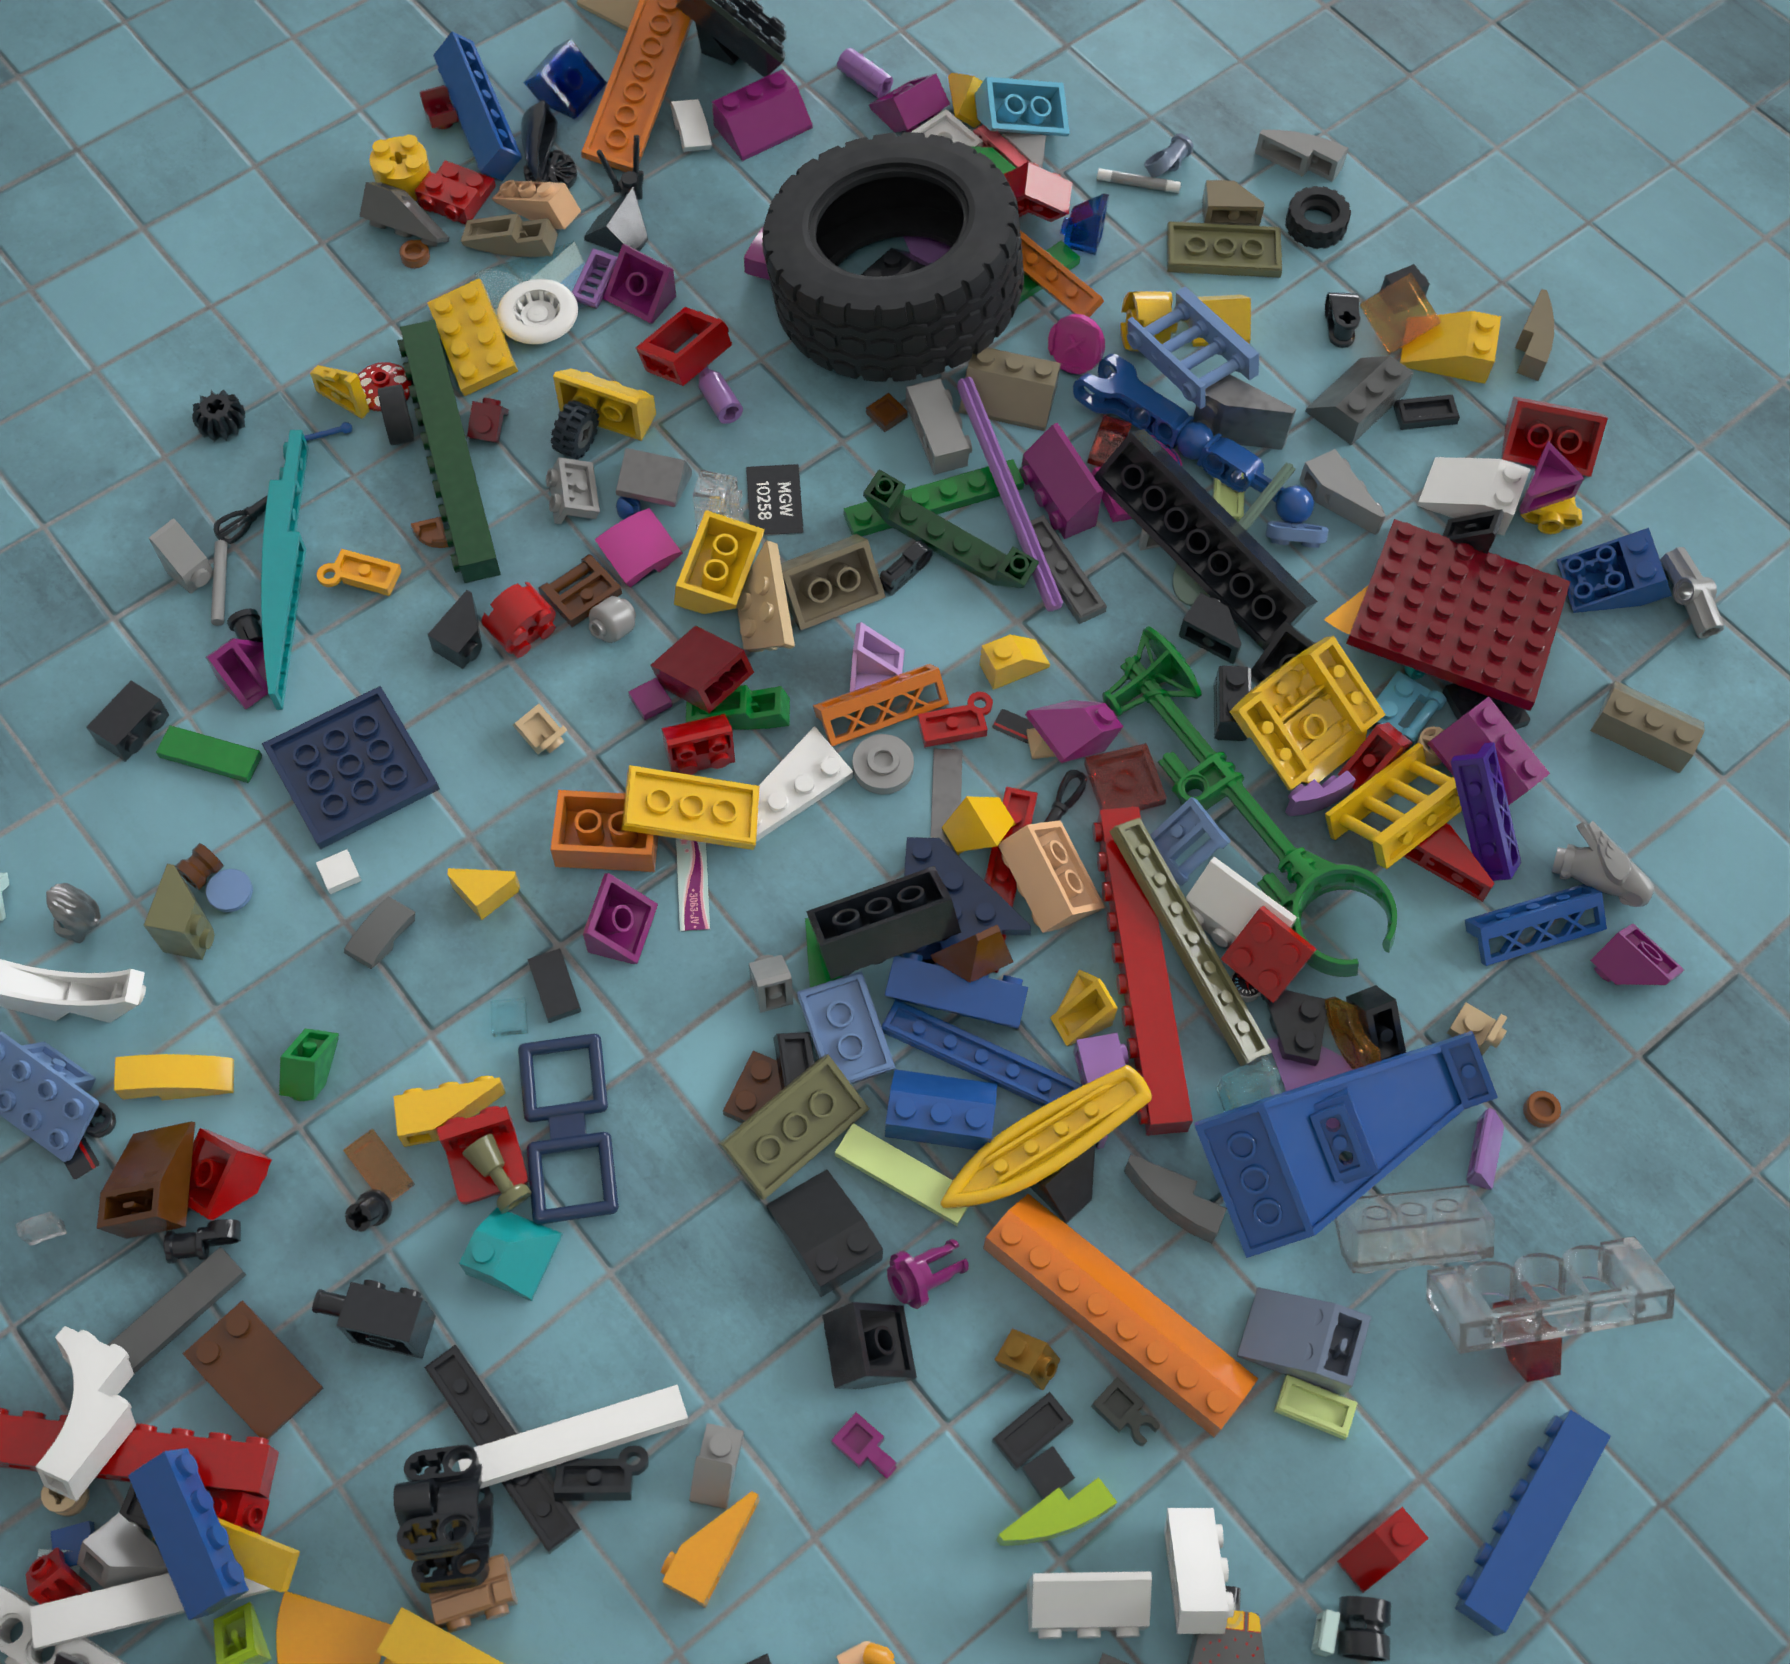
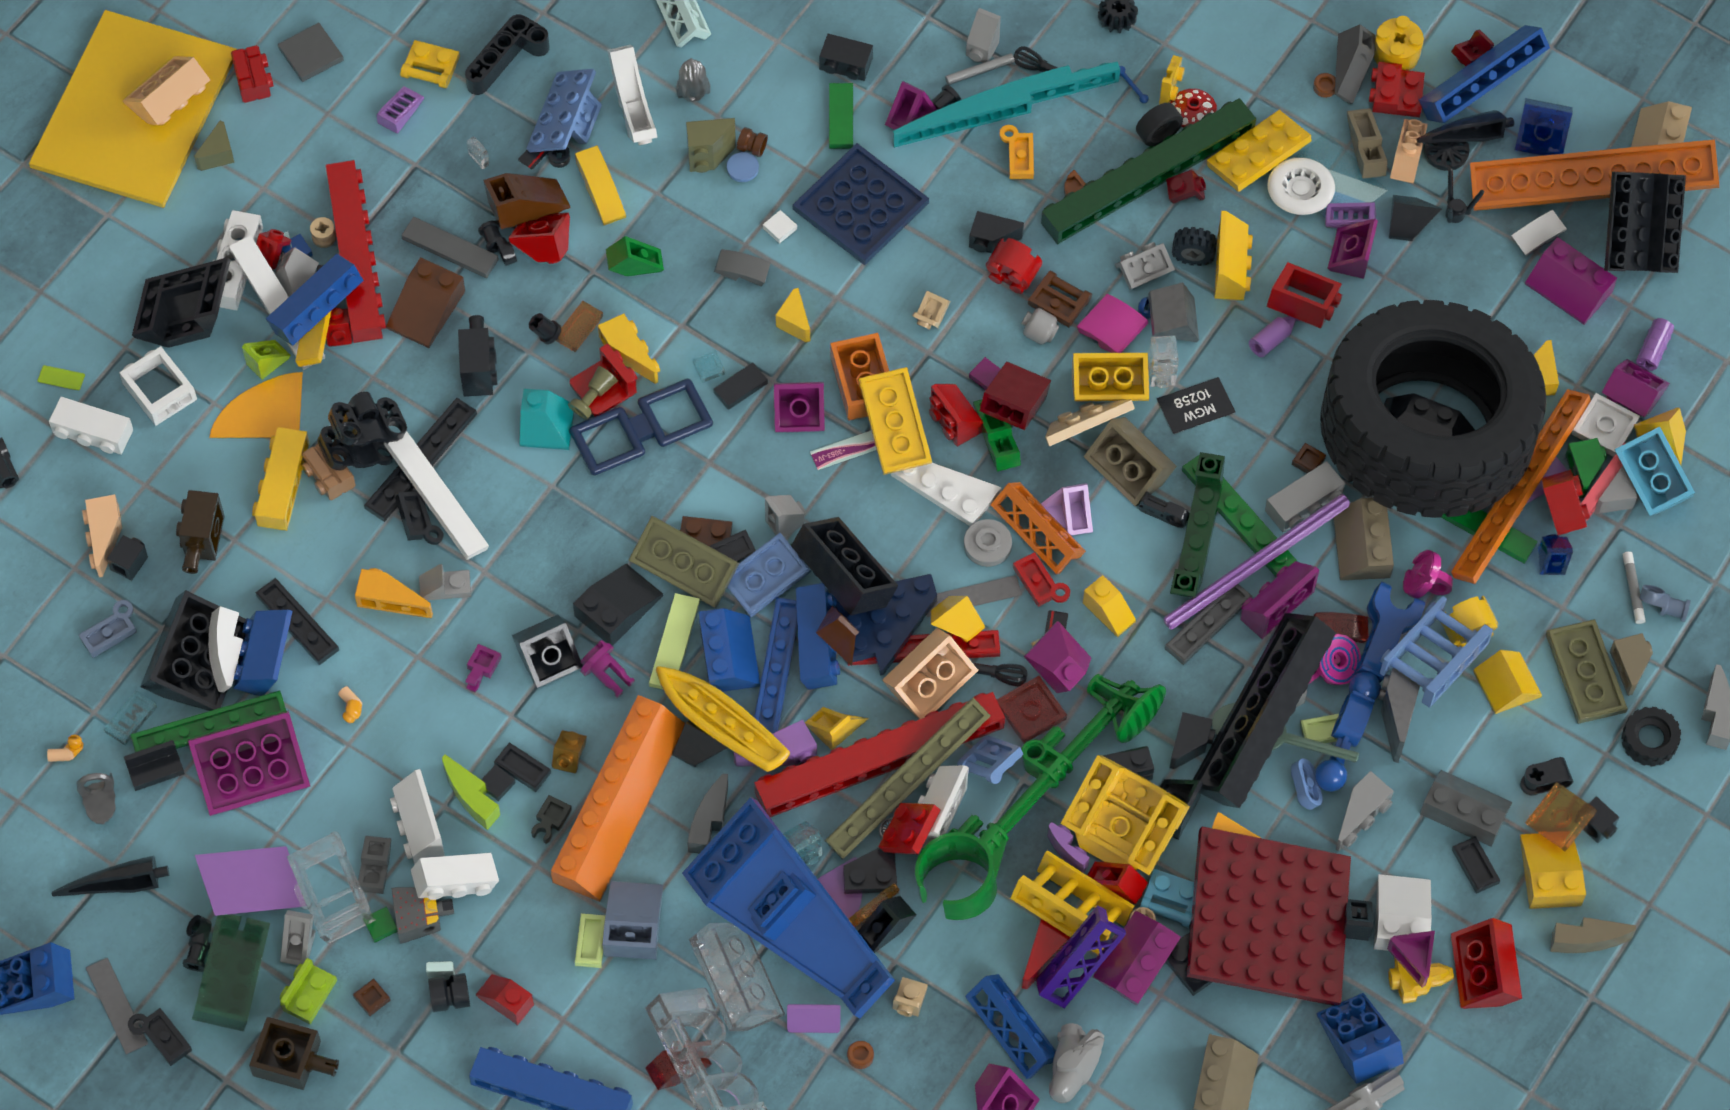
camera: 75 degrees right, 0 degrees up
white arch [35,1326,136,1501] -> none

